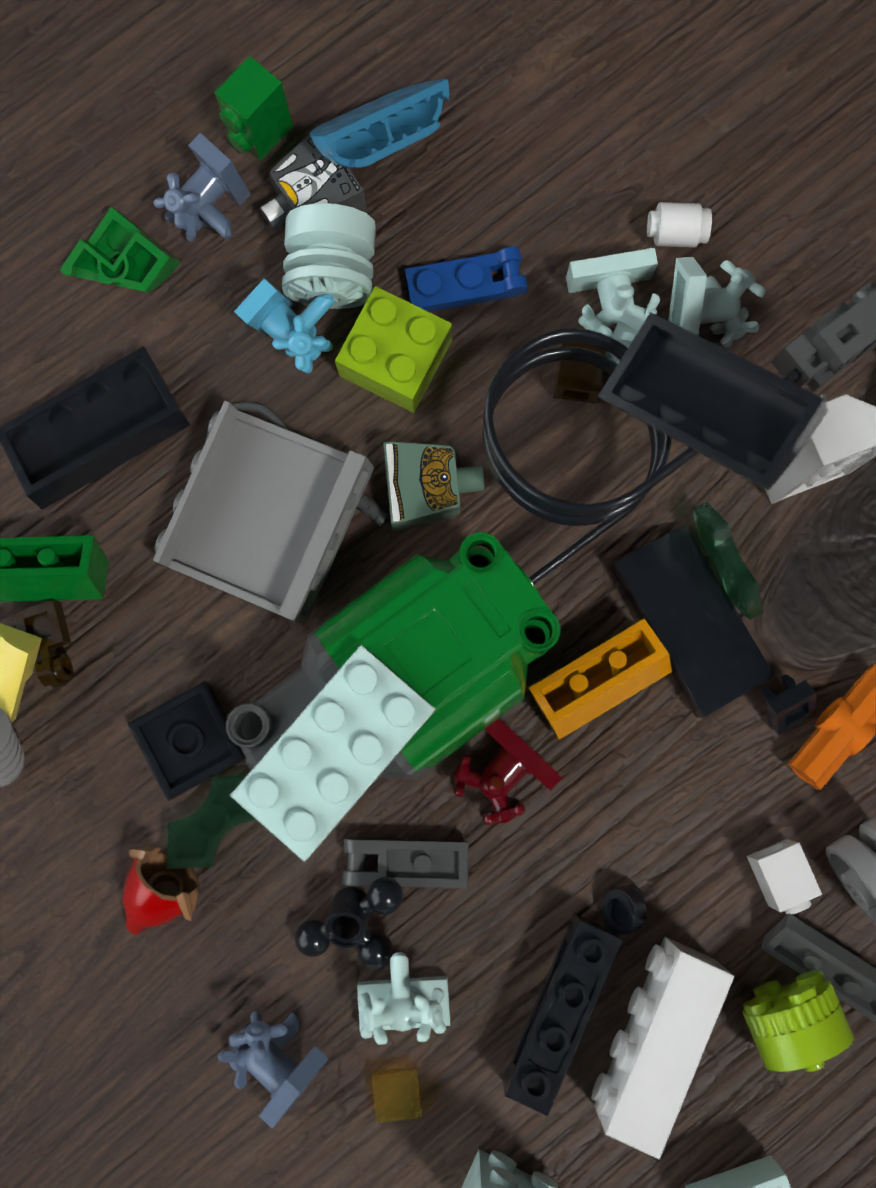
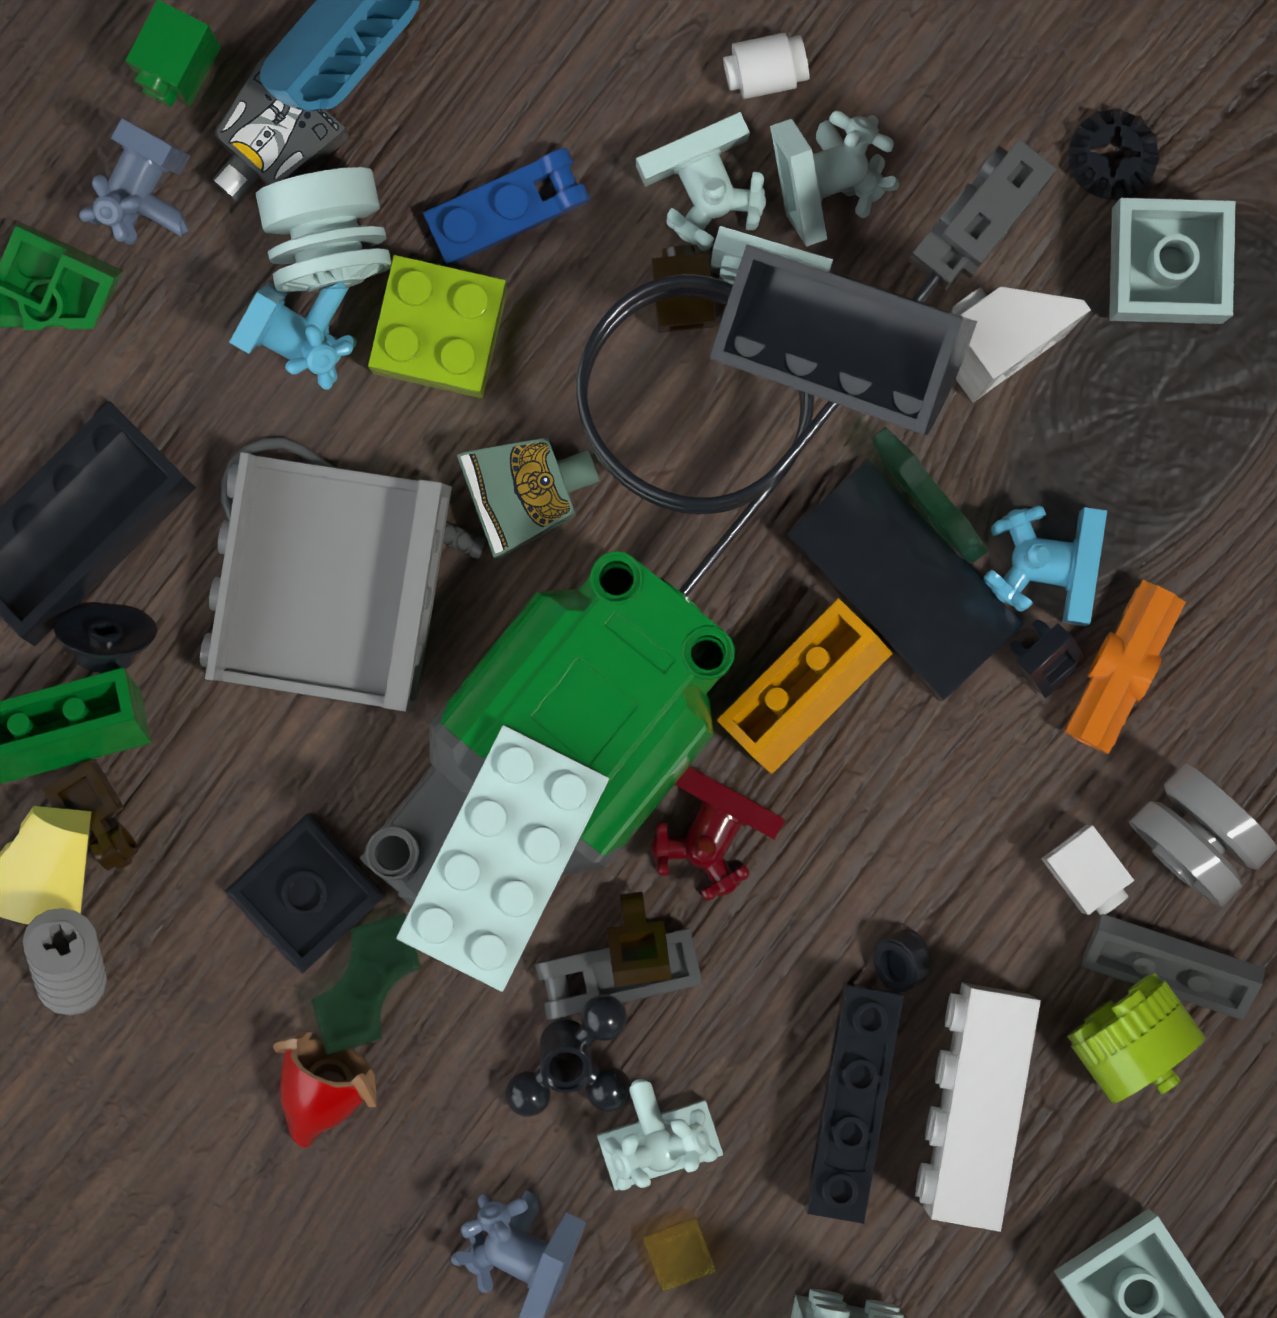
camera: 20 degrees left, 5 degrees up
none -> black piece [54,603,157,673]
none -> dark brown plate [607,891,672,987]
none -> medium azure piece [983,505,1107,626]

